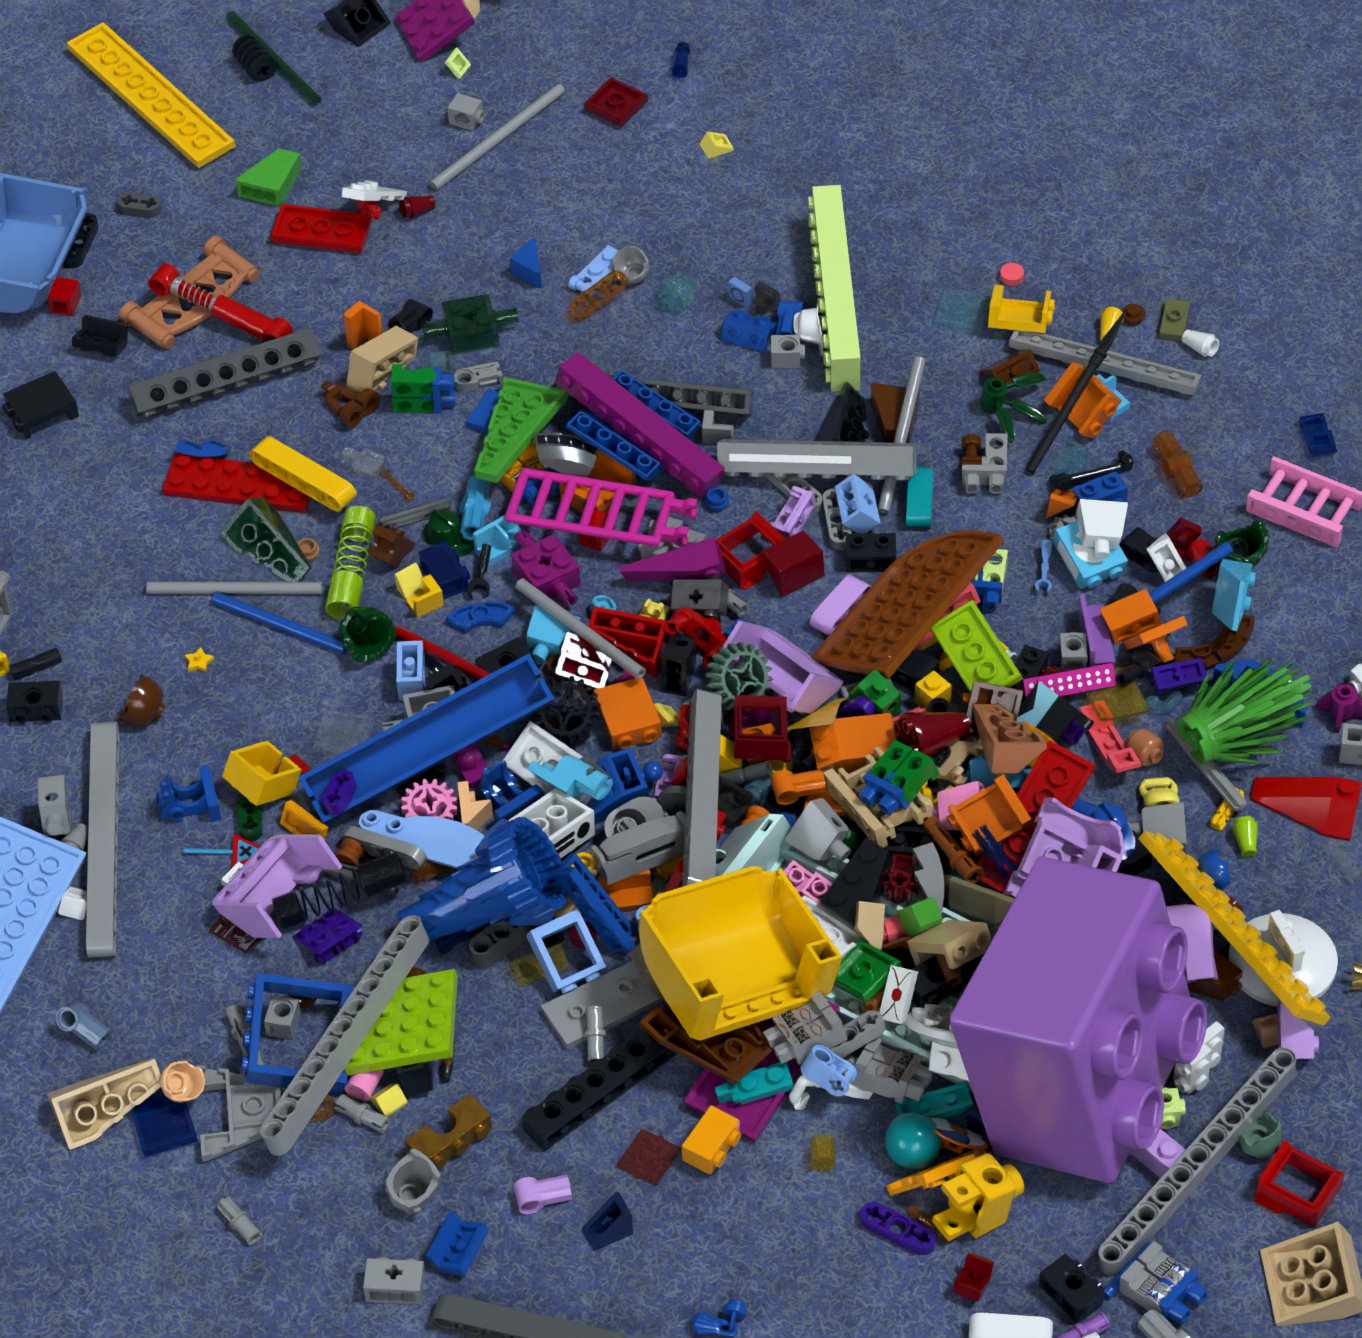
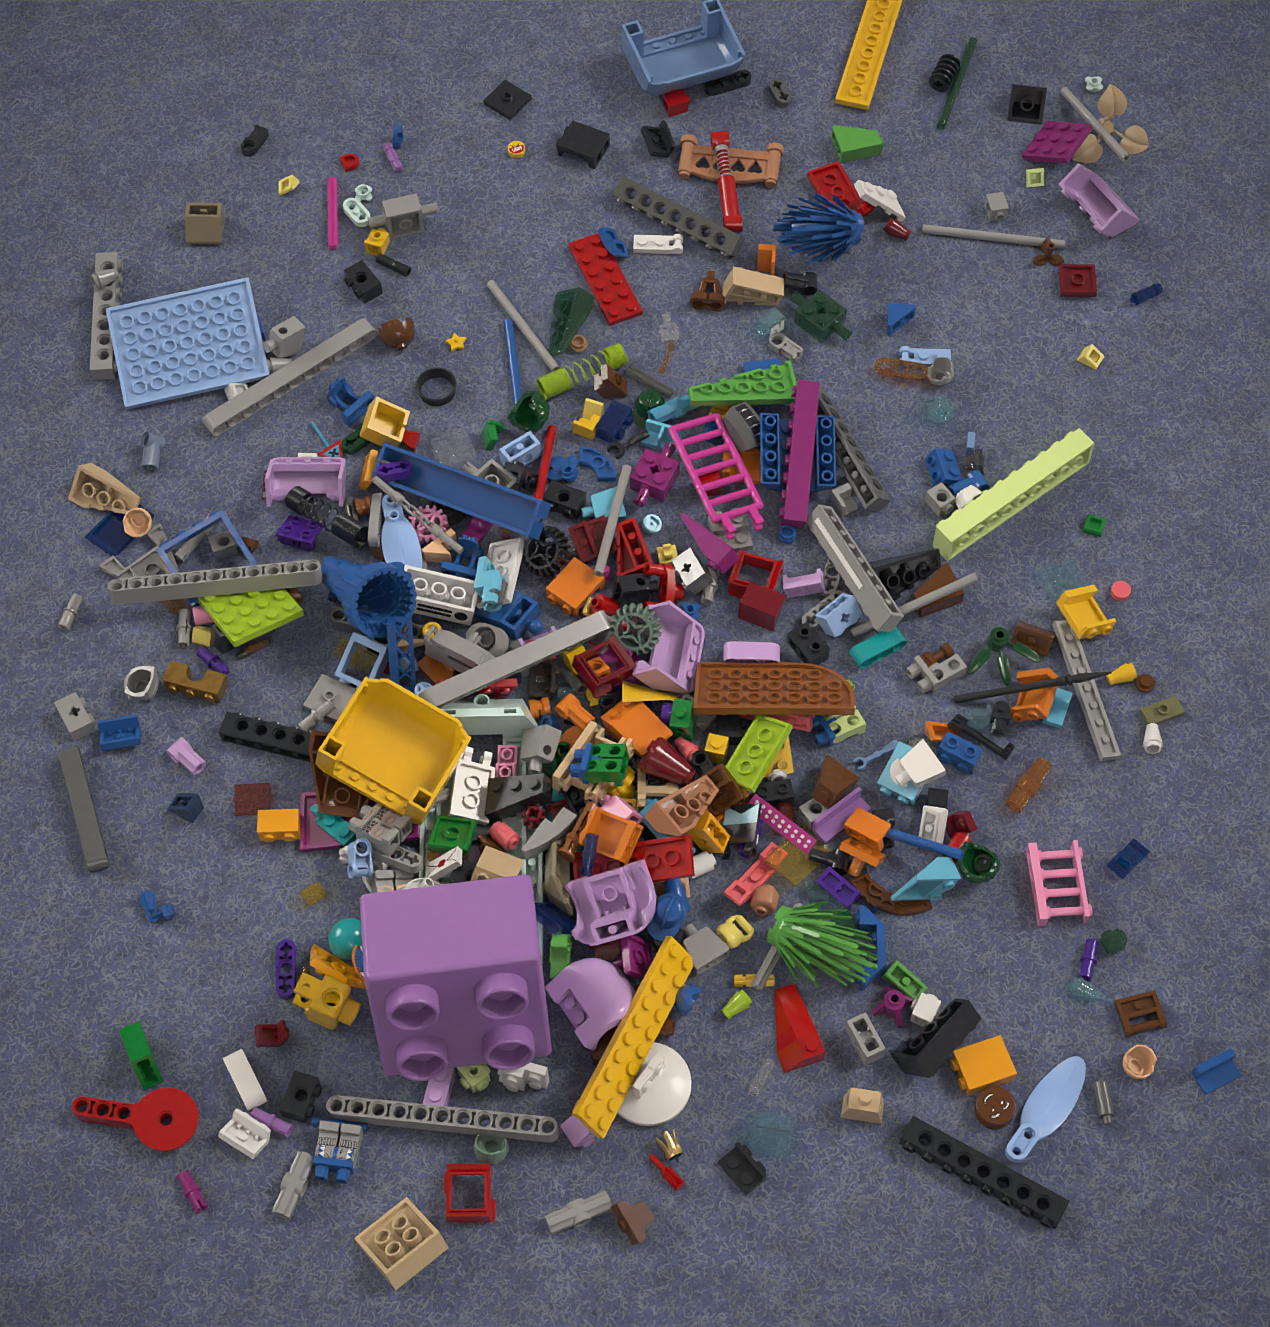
camera: 55 degrees right, 10 degrees up
yellow beam [249,436,357,512] -> none
green hips [391,364,455,413] -> none
tan tile [855,901,885,951] -> none
bright green piece [897,897,942,936] -> none
none -> dark purple axle [196,646,229,675]
none -> light grey piece [372,476,464,554]
none -> black tyre [416,367,457,406]
none -> green tile [482,420,505,450]
none -> blue plate [547,455,579,482]
none -> red brick [590,594,619,616]
none -> white plate [633,234,683,254]
none -> blue plant [772,192,865,265]
none -> reddish brown slope [812,755,859,809]
none -> bright green slope [880,959,928,1001]
none -> black hips [988,701,1012,735]
none -> reddish brown plant [1033,237,1064,266]
none -> lavender windscreen [1059,163,1140,237]
none -> green tile [1083,514,1106,537]

